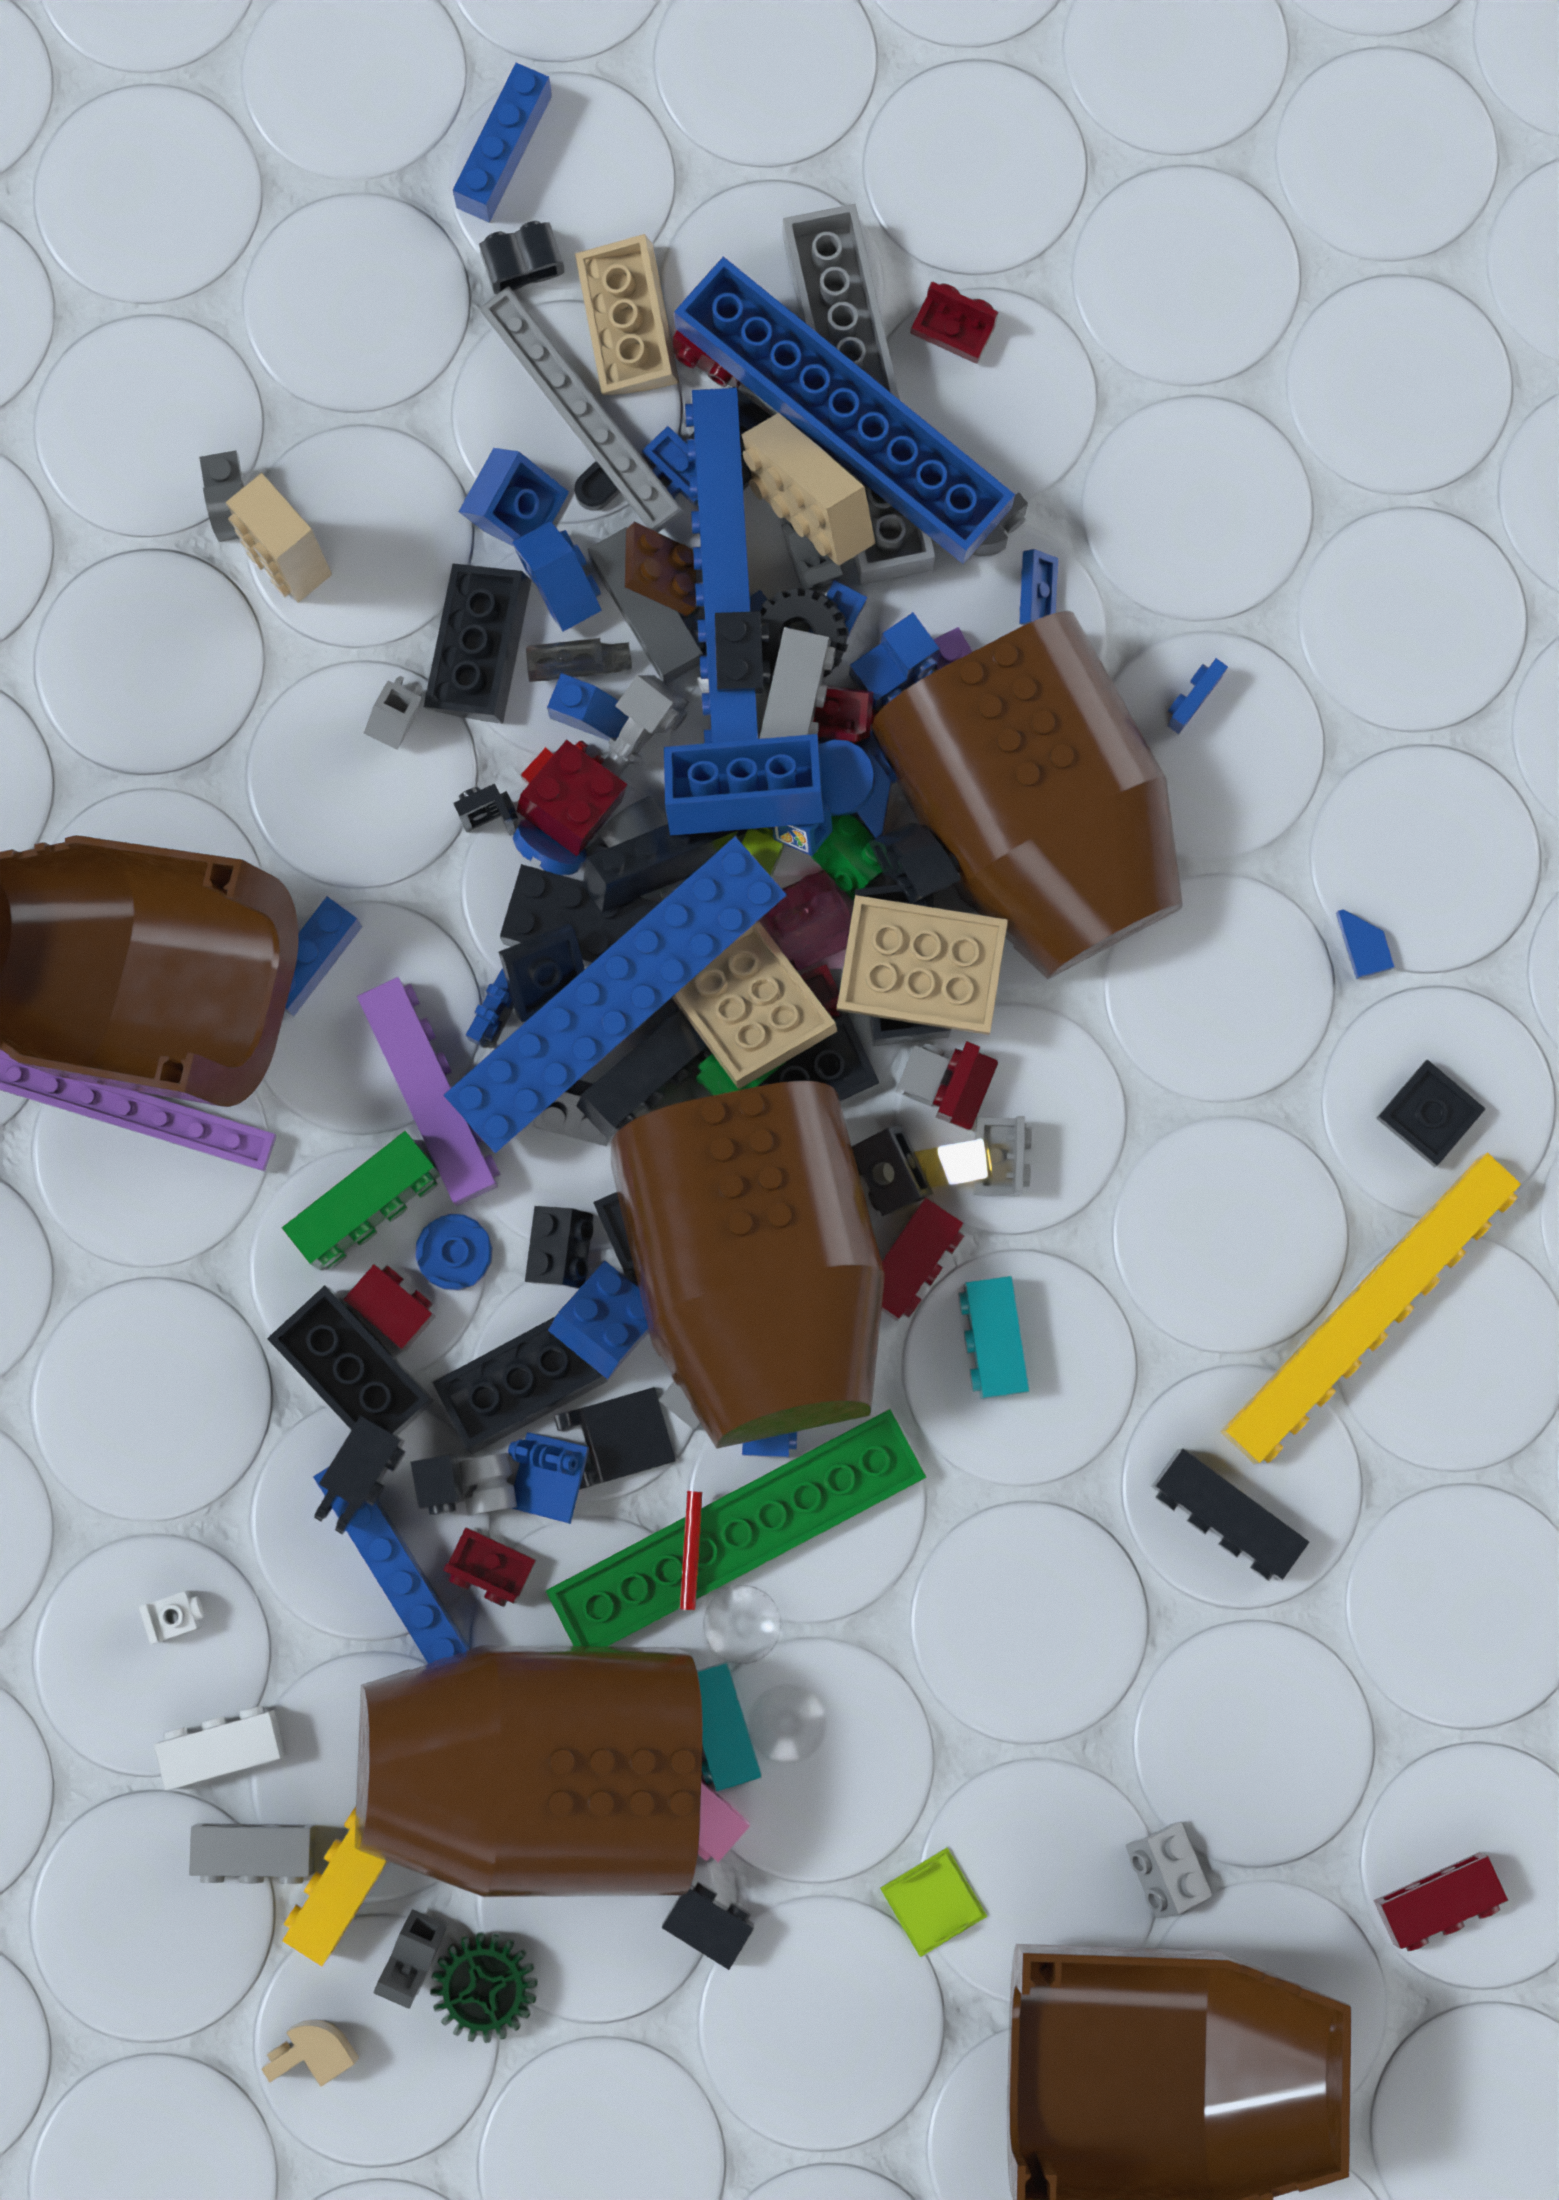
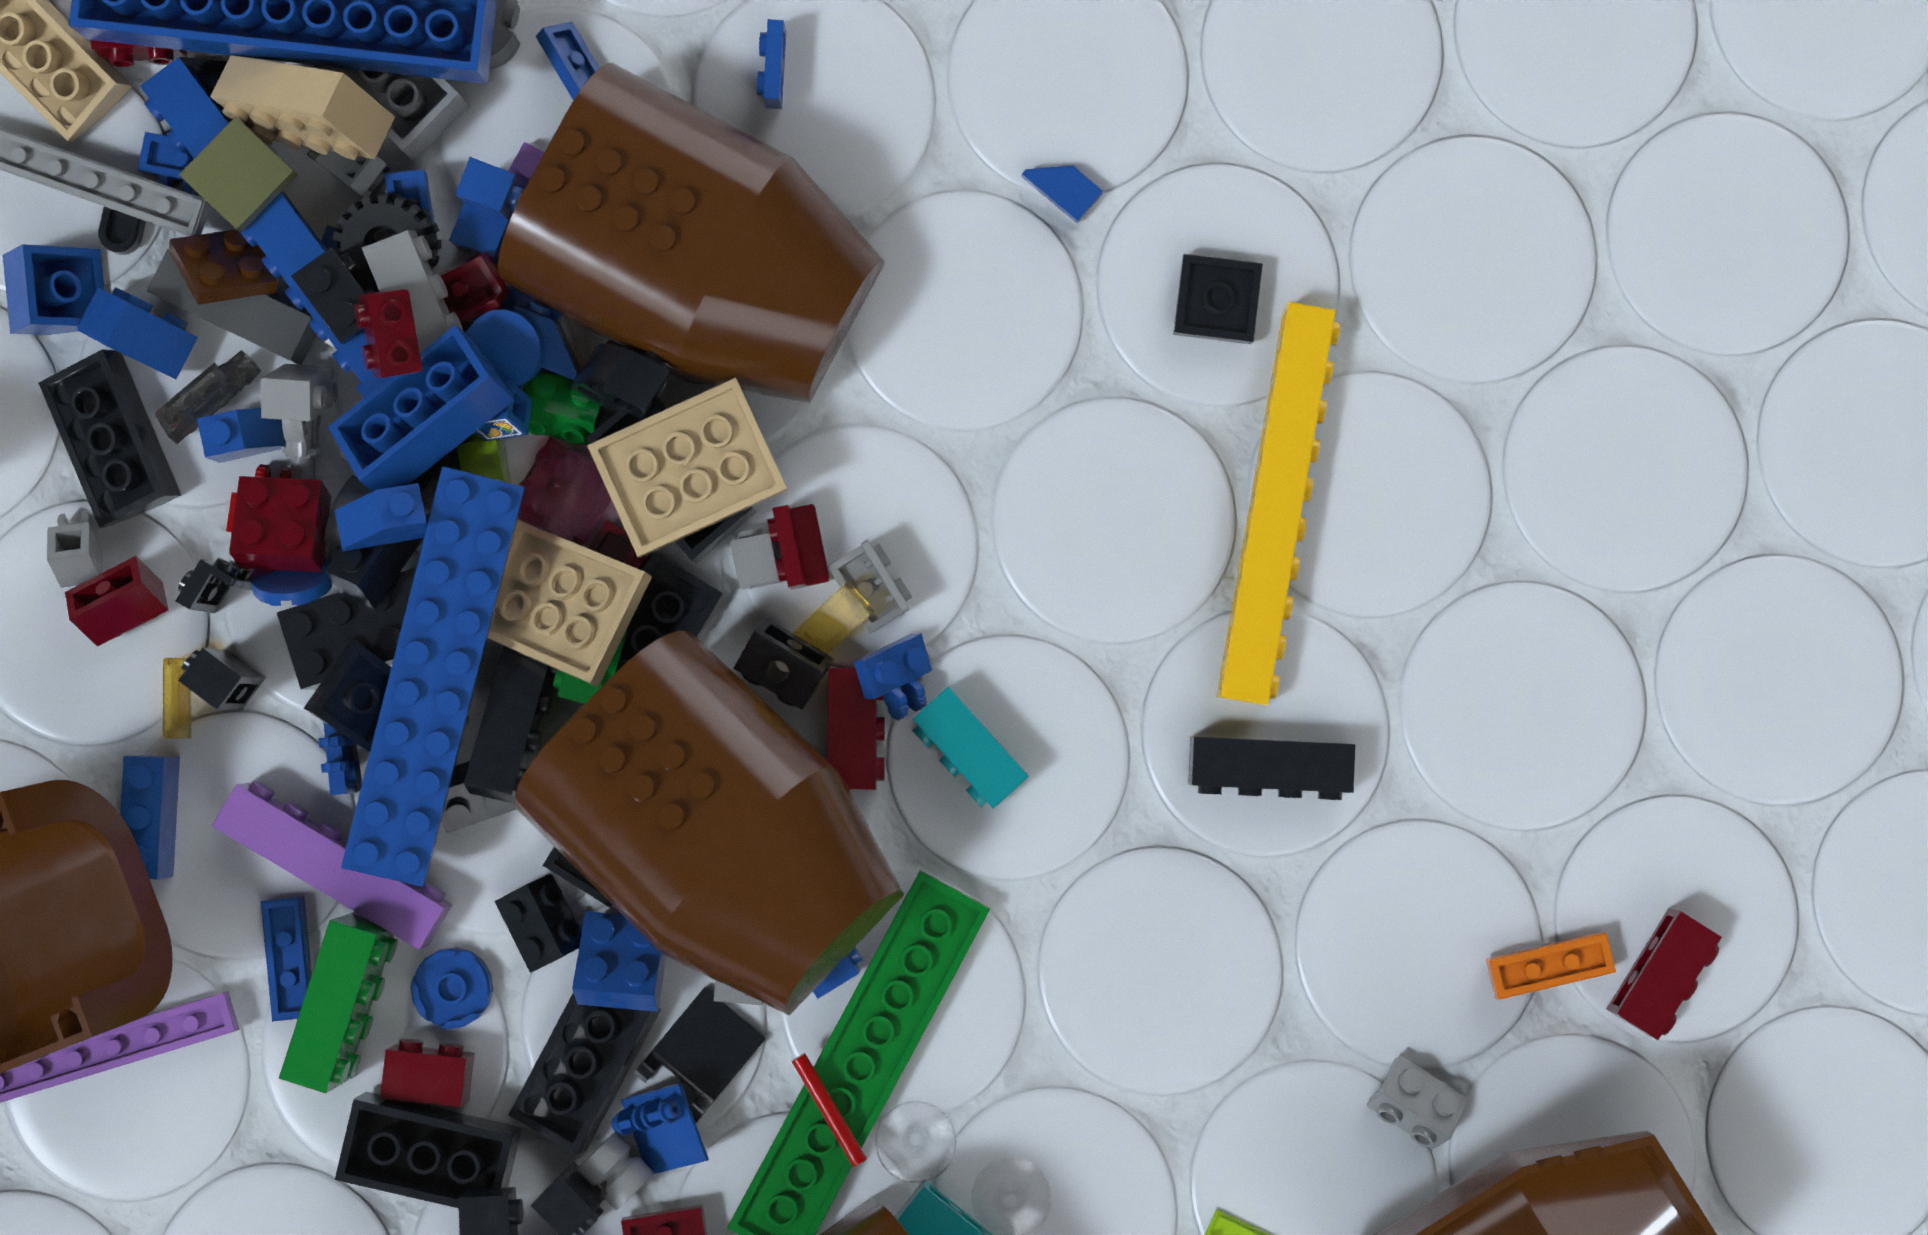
camera: 30 degrees left, 5 degrees up
none -> dark red brick [65,556,168,647]
none -> clear yellow tile [163,658,191,739]
none -> black brick [178,648,266,710]
none -> olive tile [179,116,298,233]
none -> blue tile [260,896,312,1022]
none -> blue slope [335,483,427,551]
none -> dark red bracket [354,289,422,378]
none -> blue hinge [854,633,932,721]
none -> orange plate [1486,932,1616,1000]

